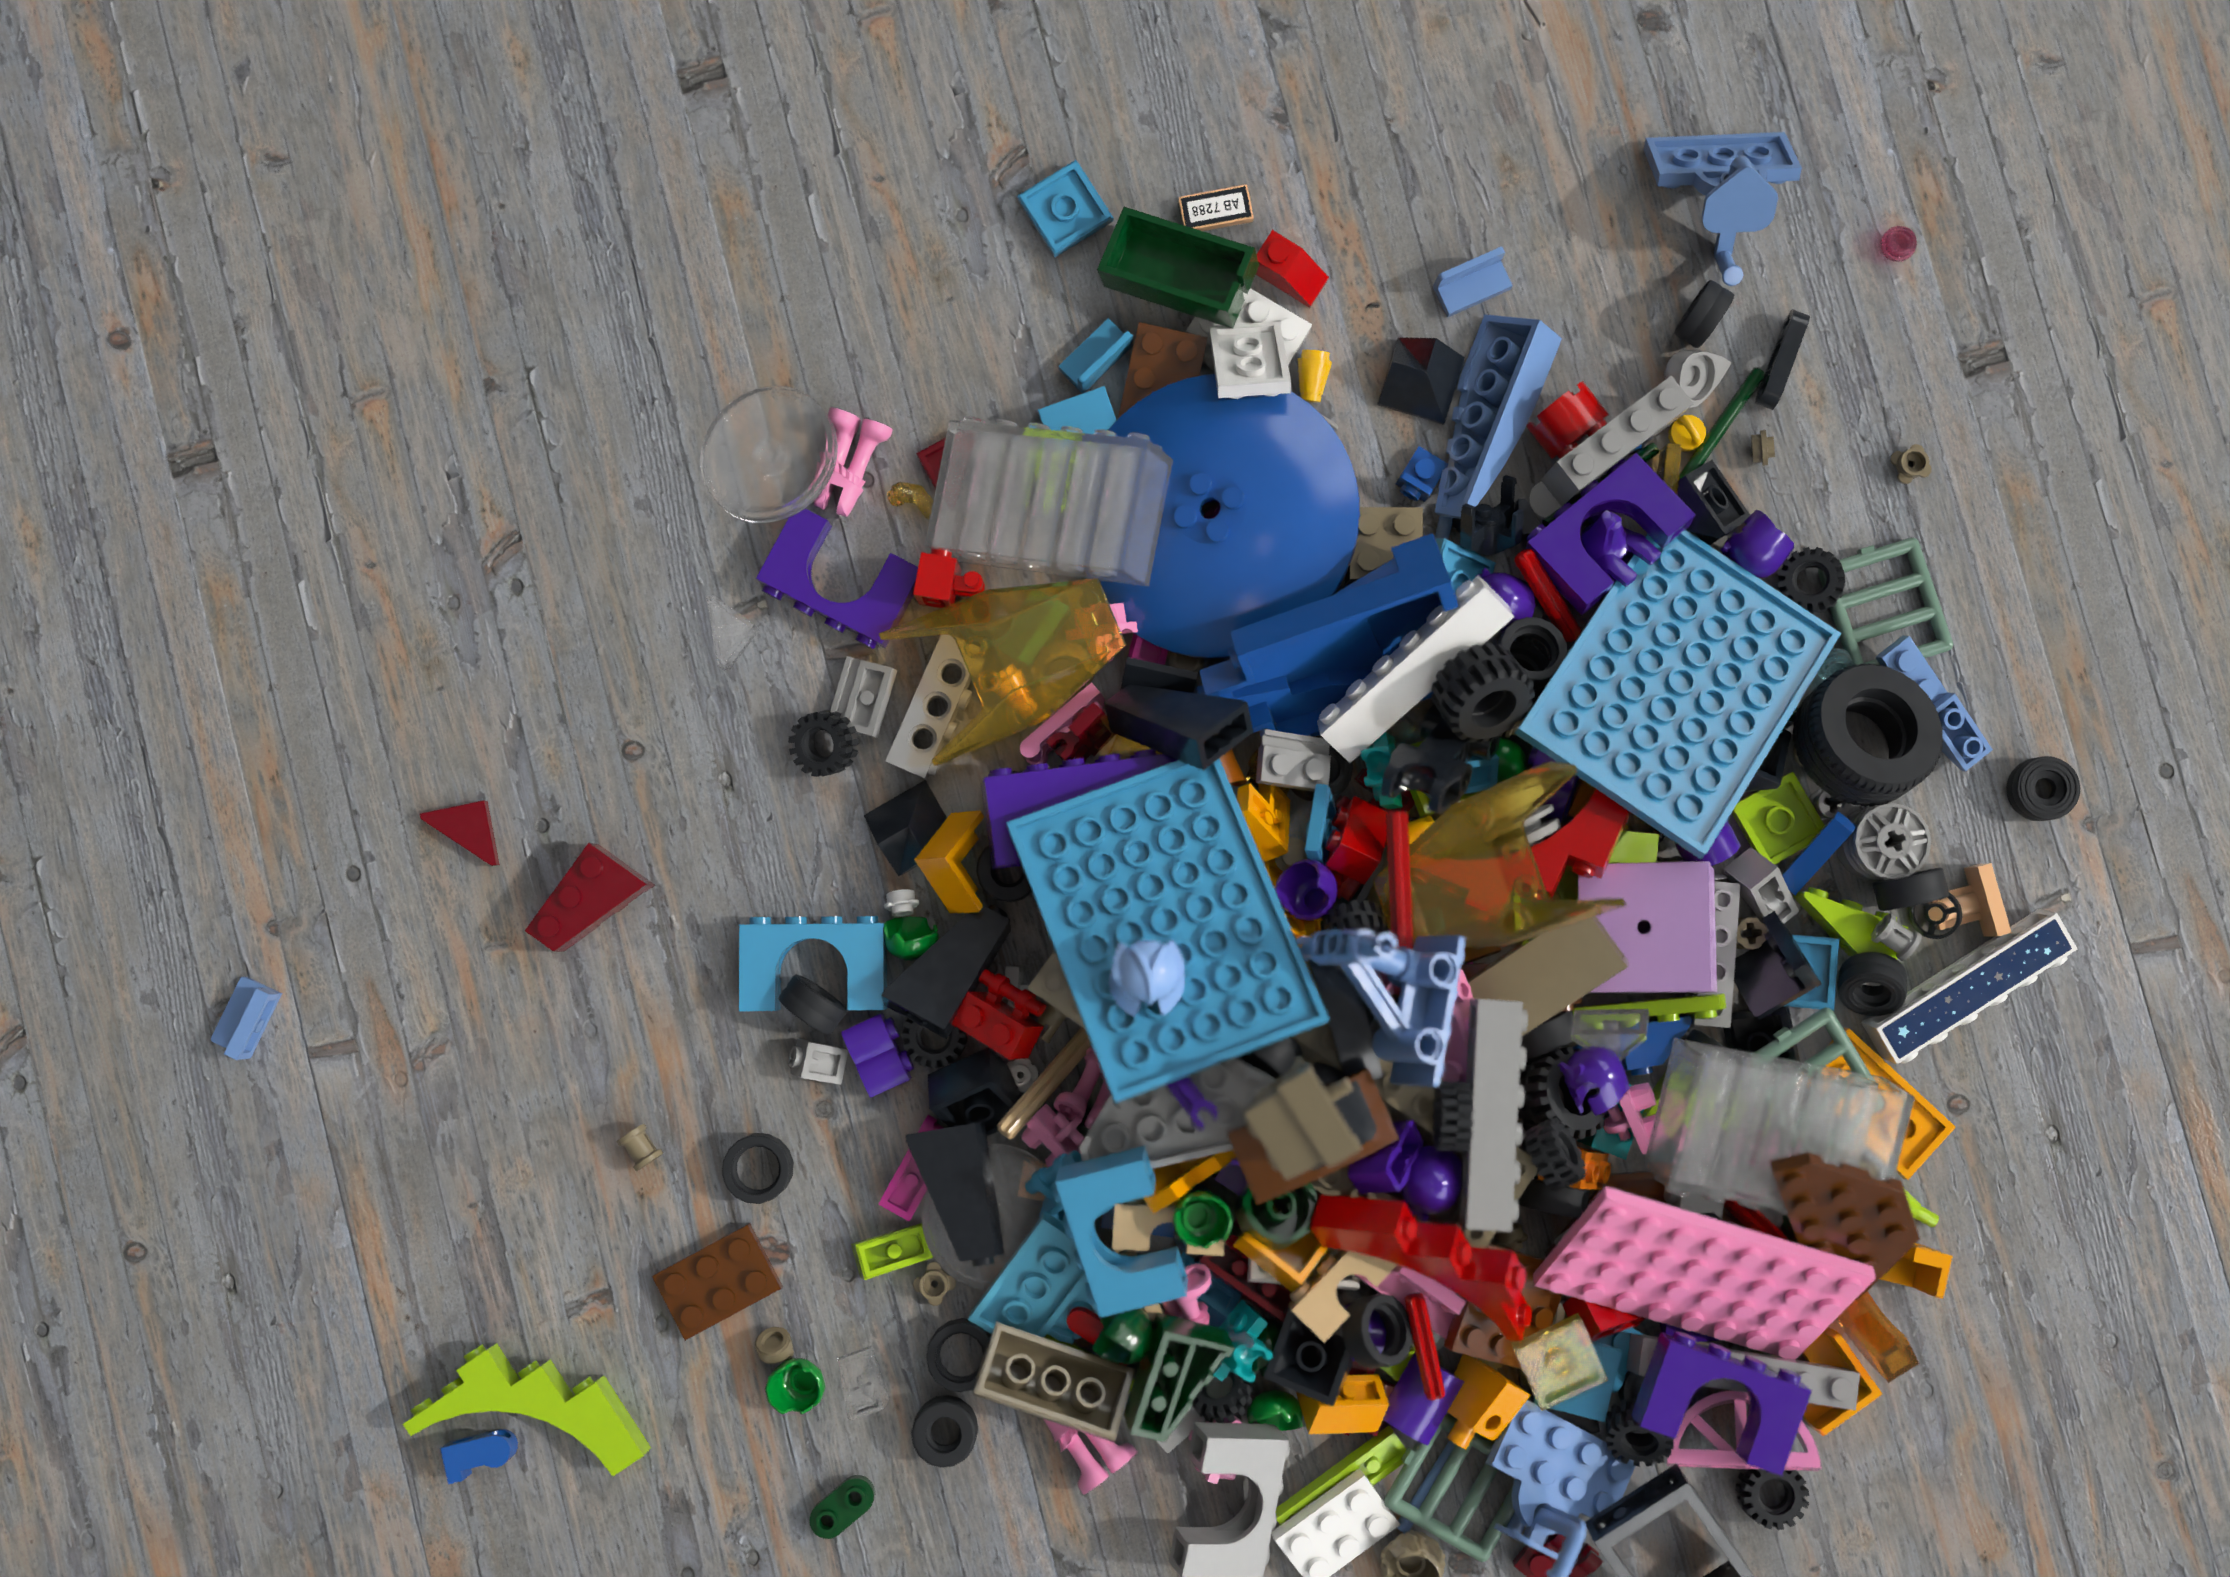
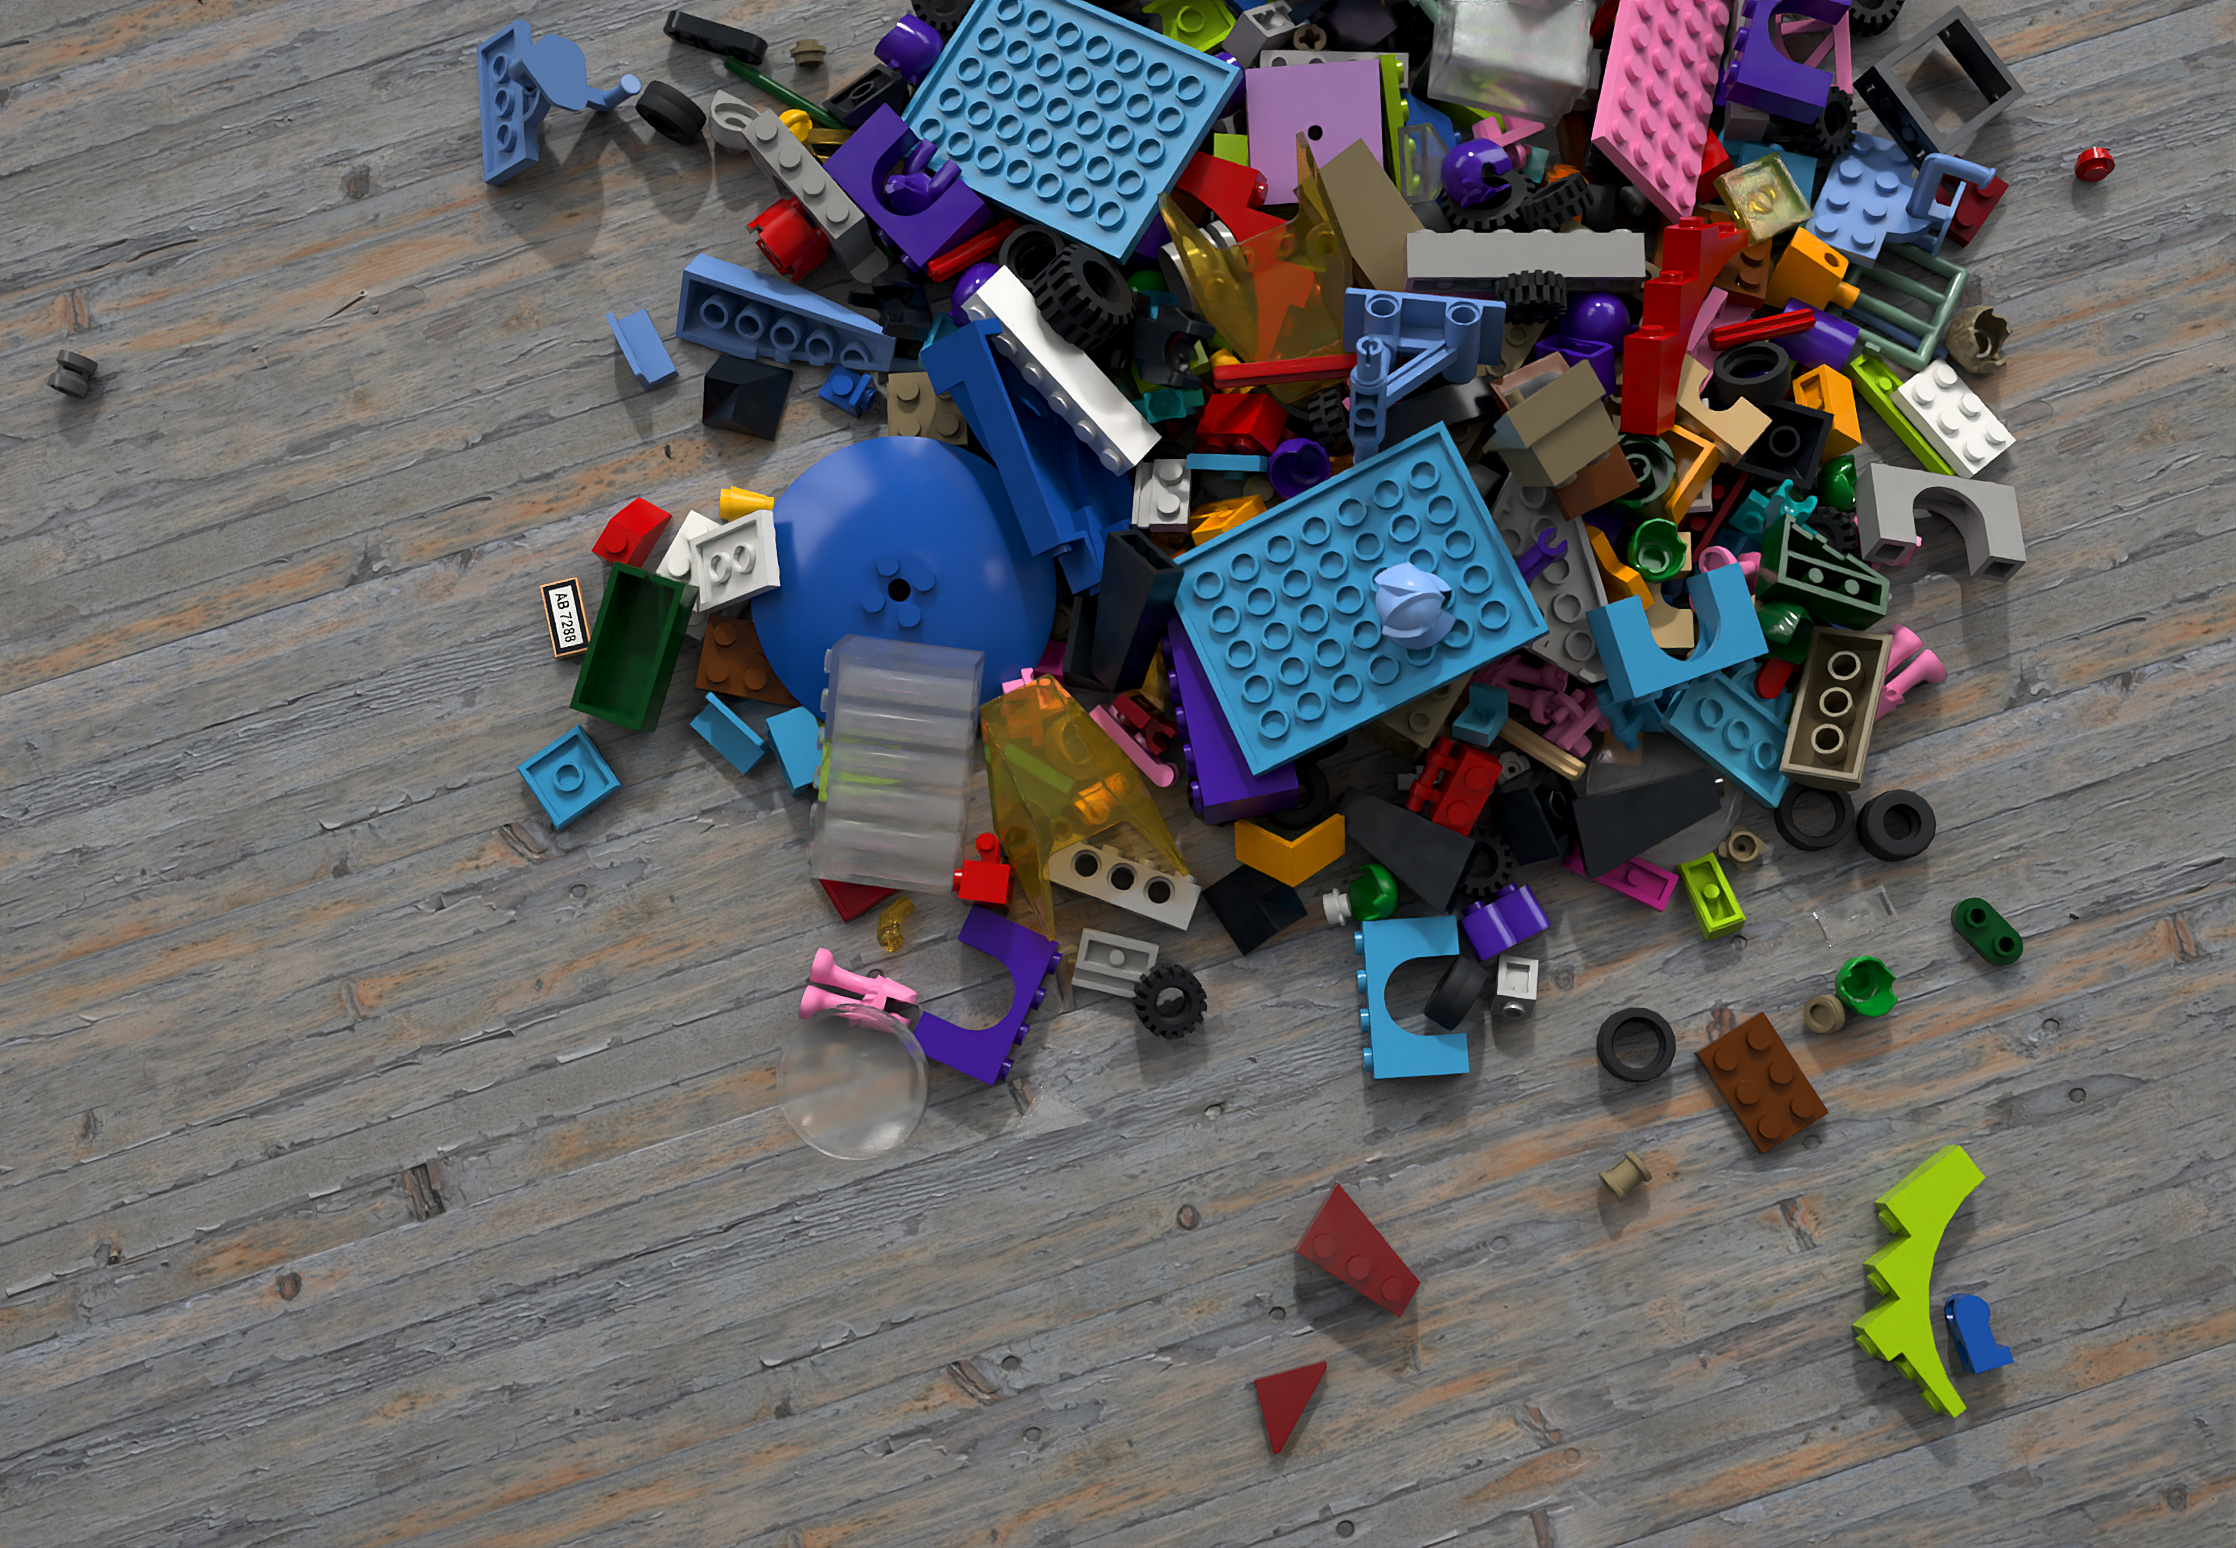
camera: 85 degrees left, 5 degrees down
none -> medium azure bracket [1452,682,1508,747]

